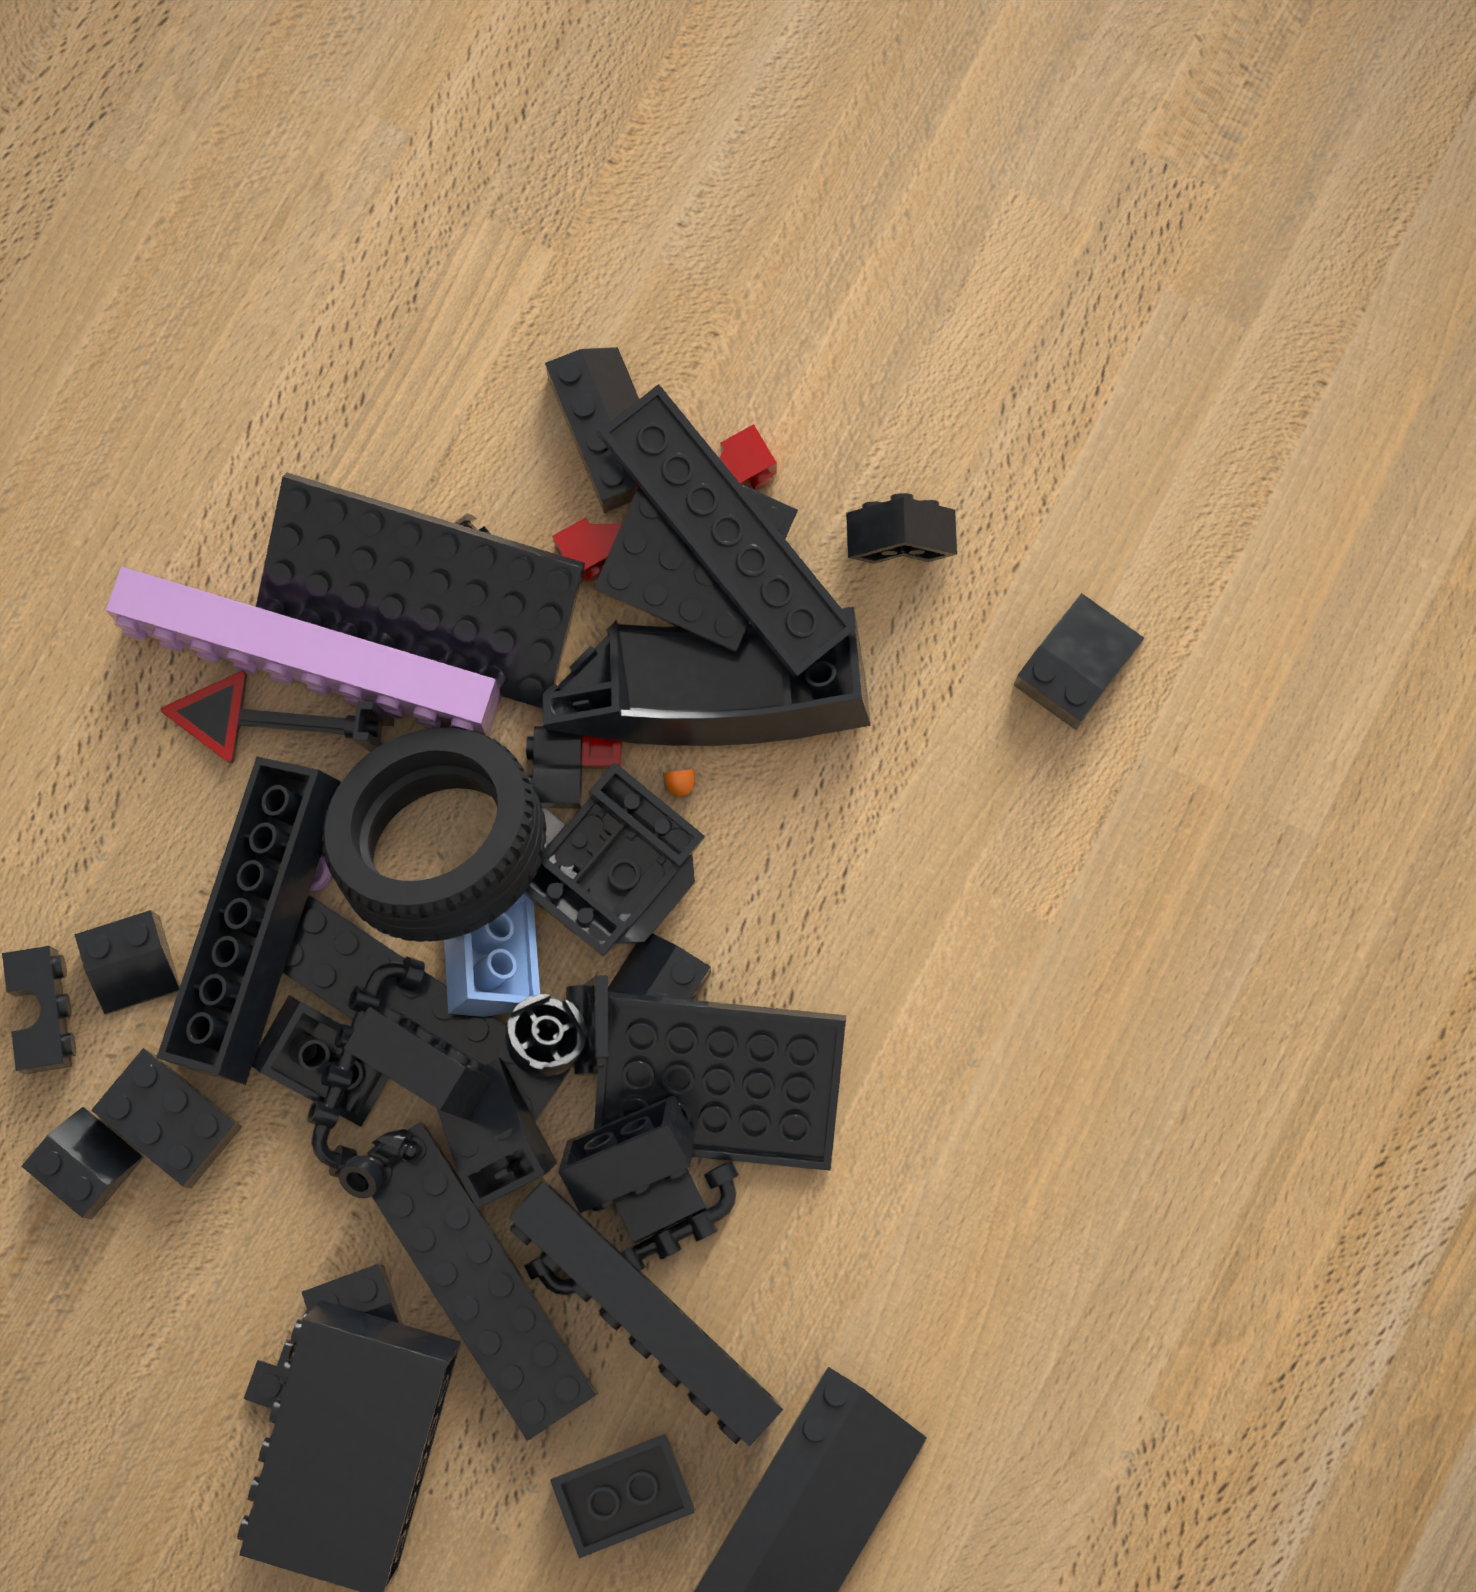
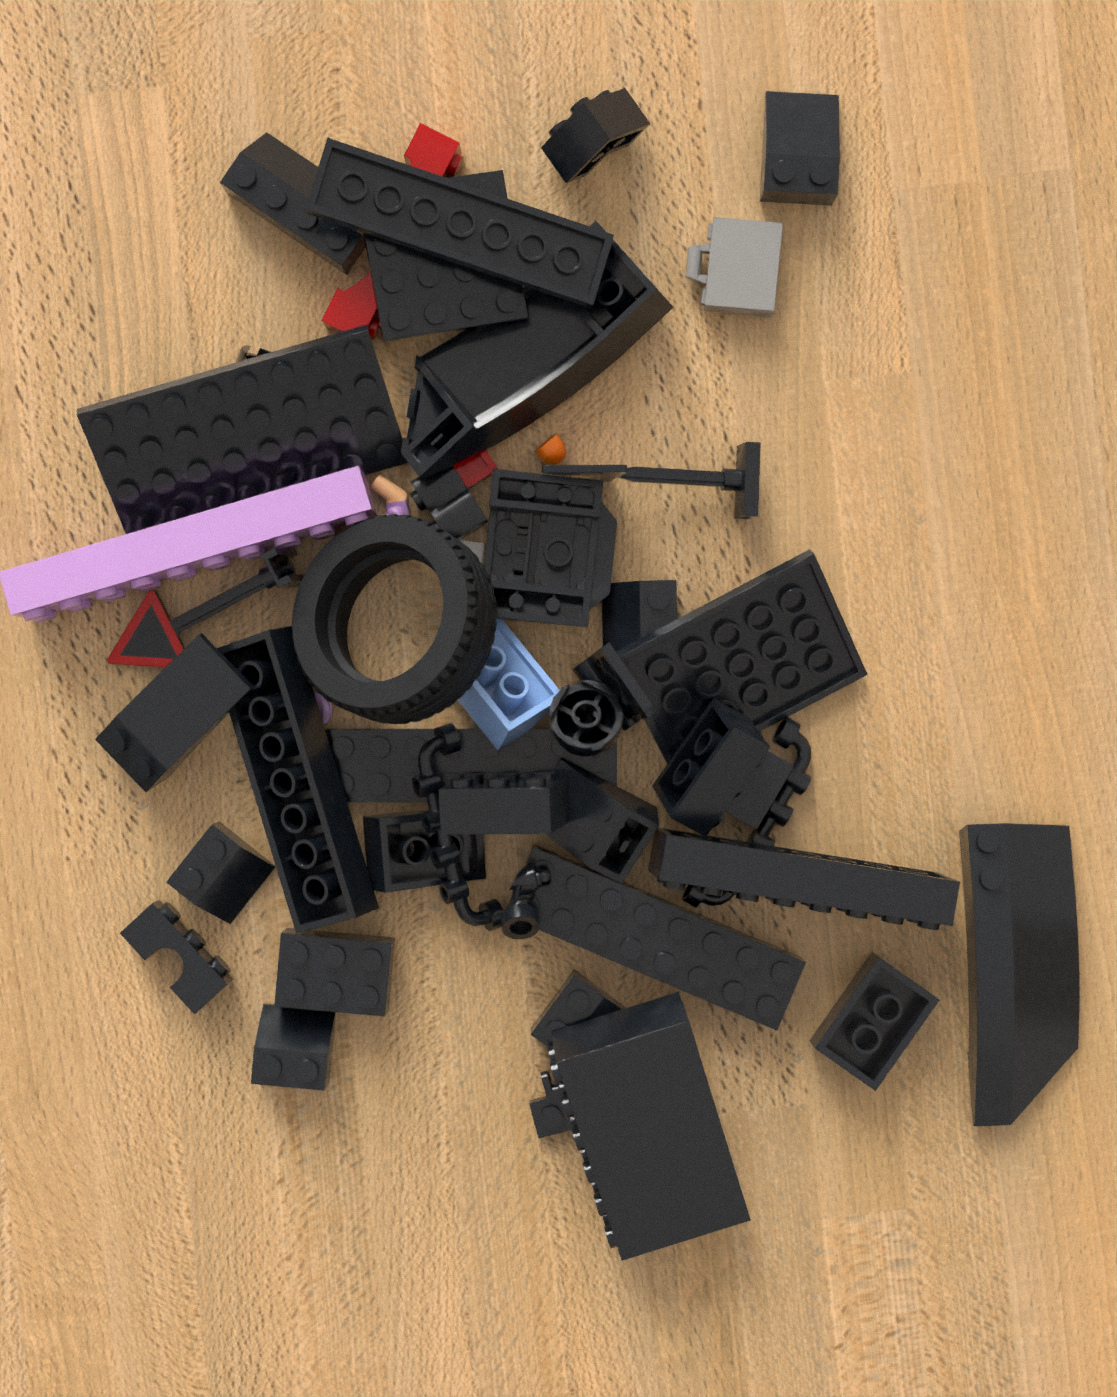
camera: 35 degrees left, 10 degrees up
none -> black slope [95,633,253,792]
none -> light nougat arm [370,474,410,516]
none -> black piece [542,442,761,519]
none -> light grey piece [685,217,783,317]

